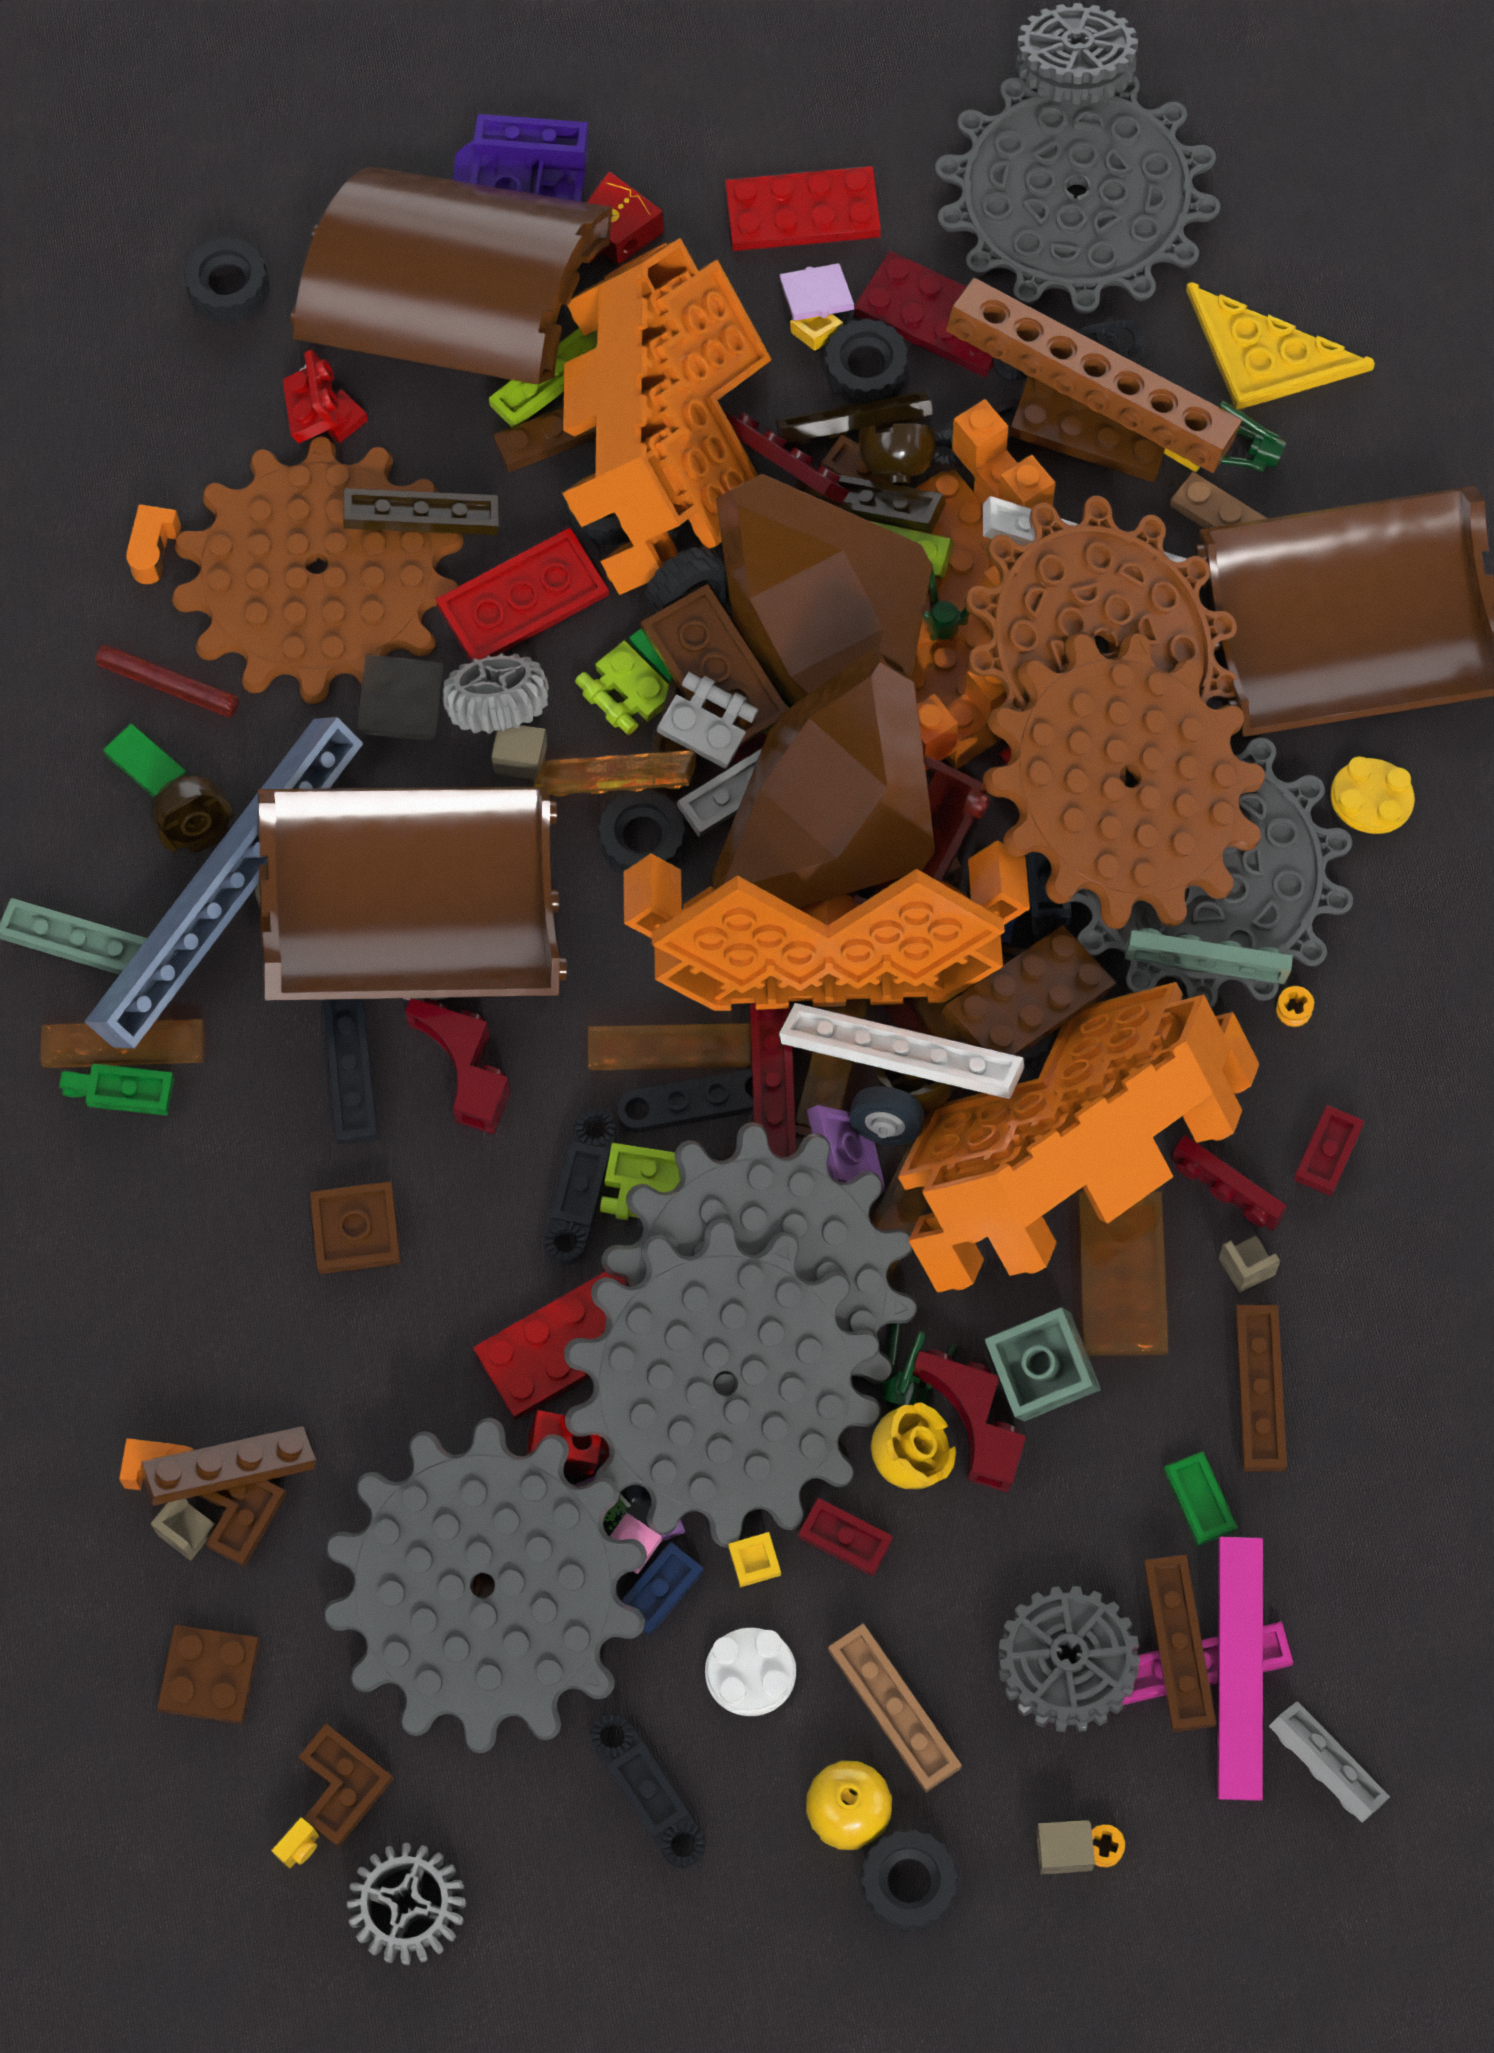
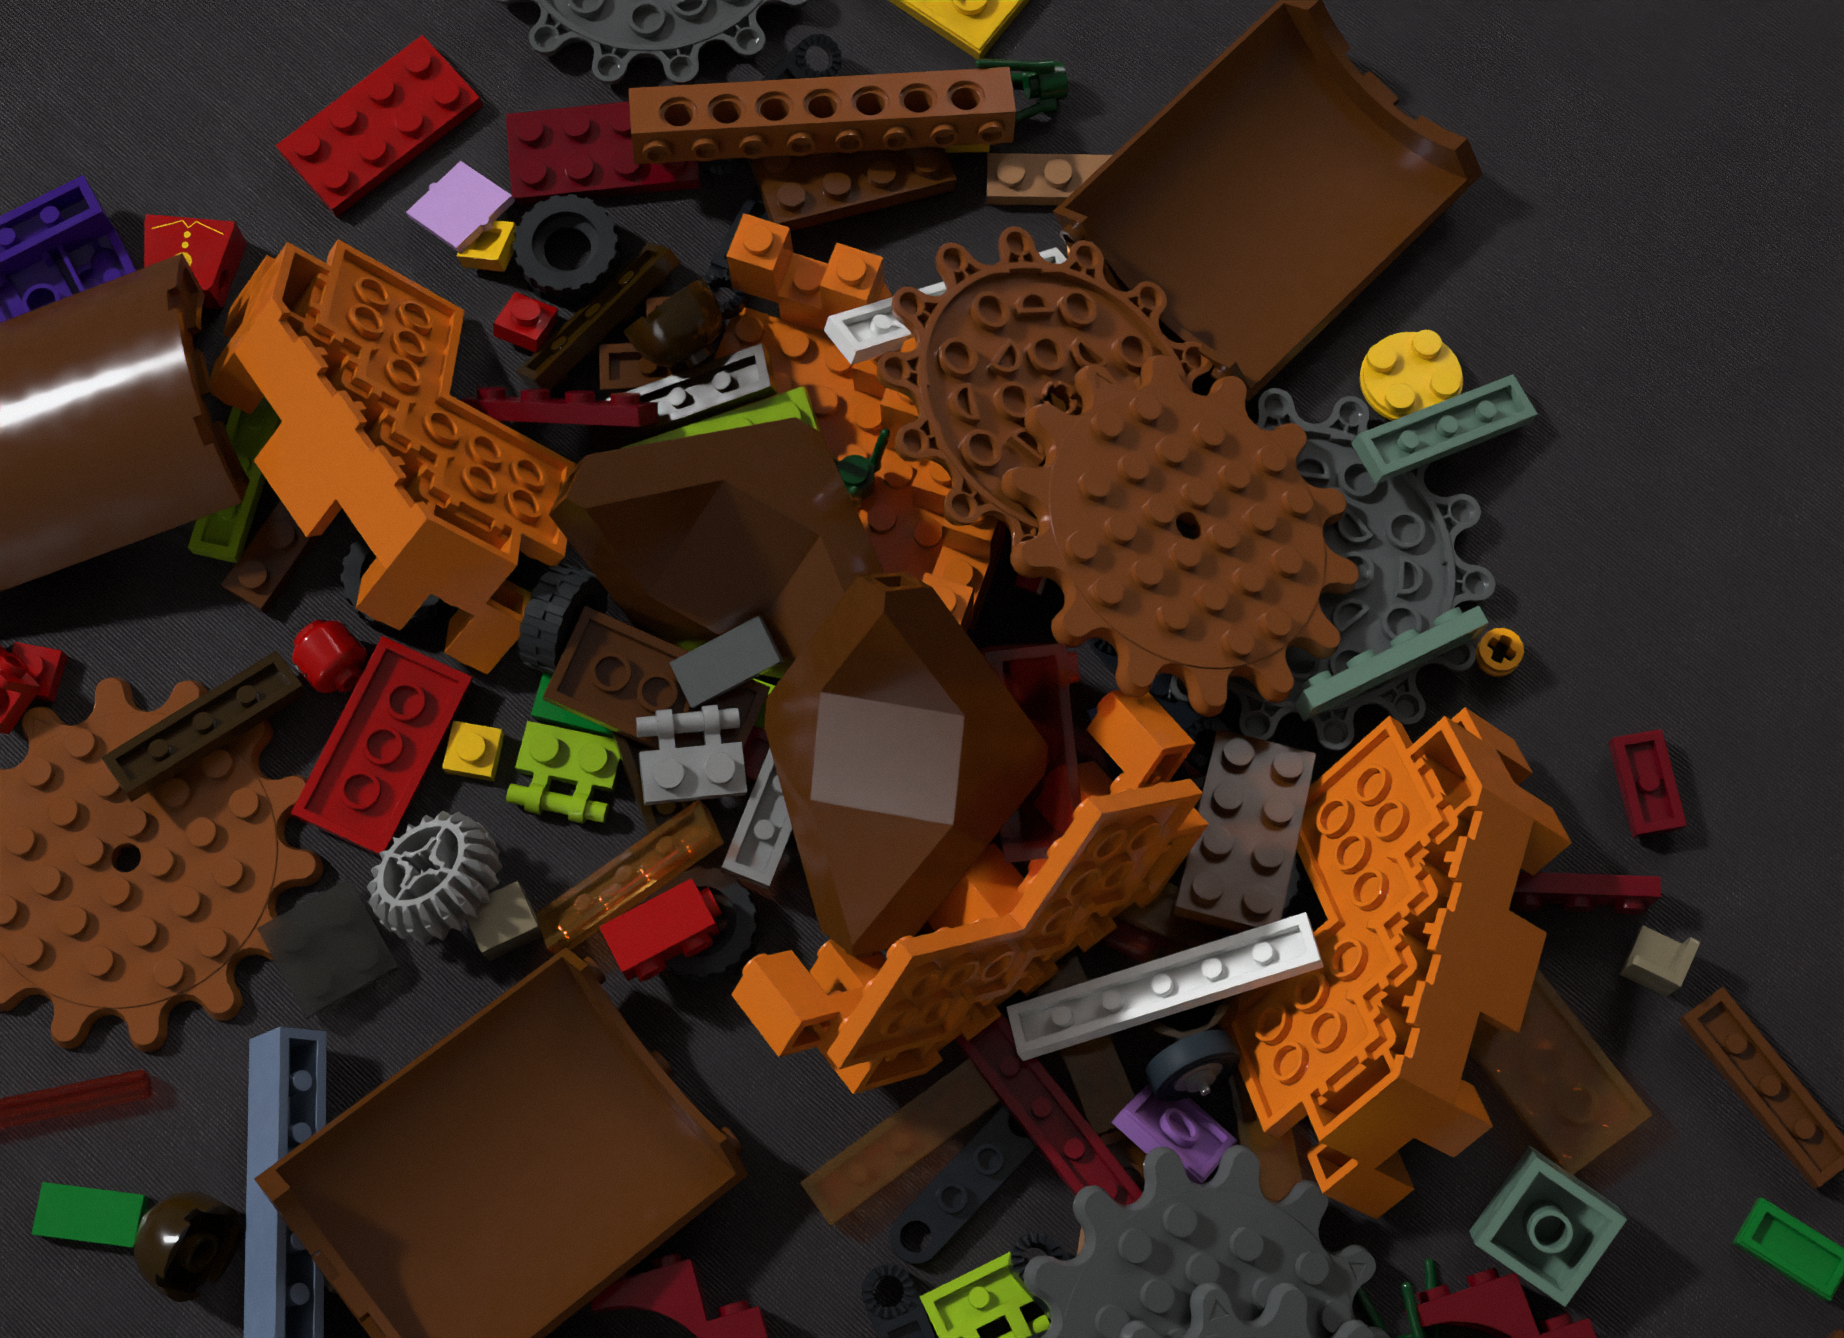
camera: 35 degrees left, 5 degrees up
none -> red head [292,619,367,693]
none -> yellow plate [442,721,505,781]
none -> red plate [493,292,558,353]
none -> red brick [599,878,722,981]
none -> dark grey tile [669,616,784,709]
none -> sand green plate [1351,374,1538,485]

